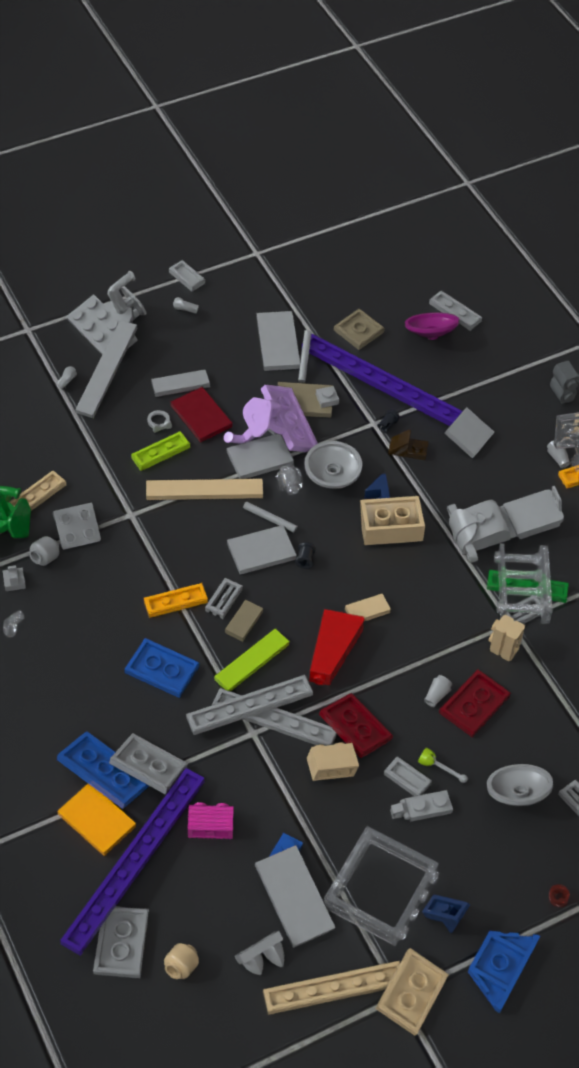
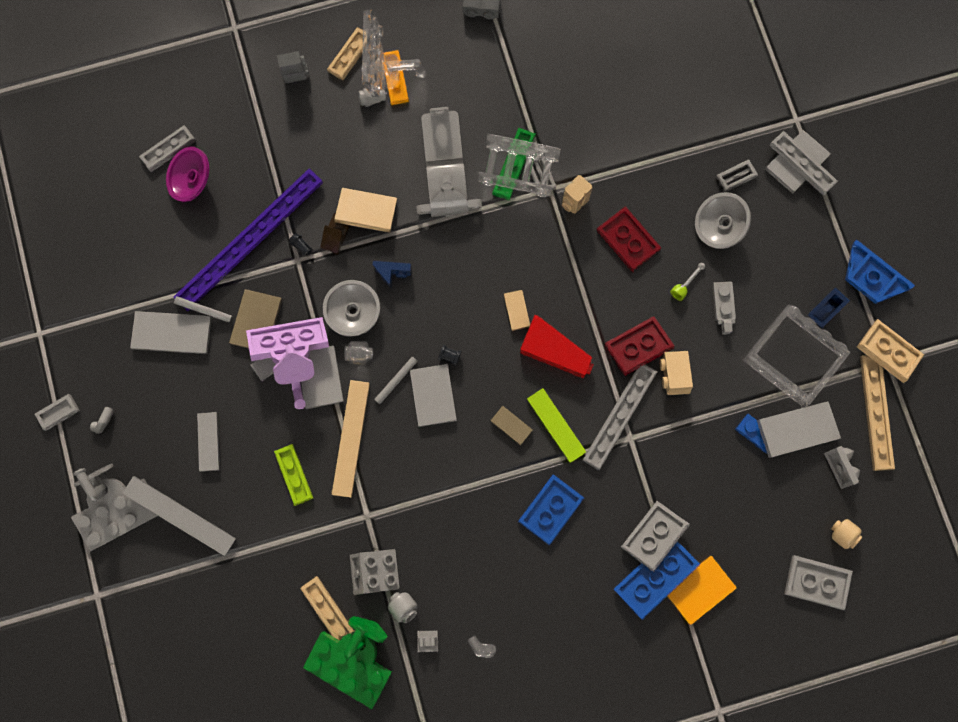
camera: 75 degrees left, 25 degrees up
light grey arm [55,366,77,390] -> none
dark purple plate [60,768,204,955] -> none
light orange tile [144,583,208,618] -> none
light grey piece [147,410,172,433] -> none
dark red tile [171,387,232,443] -> none
light grey tile [186,675,313,735] -> none
dark pink brick [188,802,233,839] -> none
light grey tile [205,578,243,619] -> none
light grey plate [316,386,339,408] -> none
dark tan tile [334,309,385,350] -> none
tan slope [360,496,425,545] -> none
light grey tile [384,756,432,796] -> none
light grey cone [424,675,452,707] -> none
light grey tile [445,407,494,458] -> none
clear red bush [548,884,570,907] -> none
none -> tan tile [335,188,397,233]

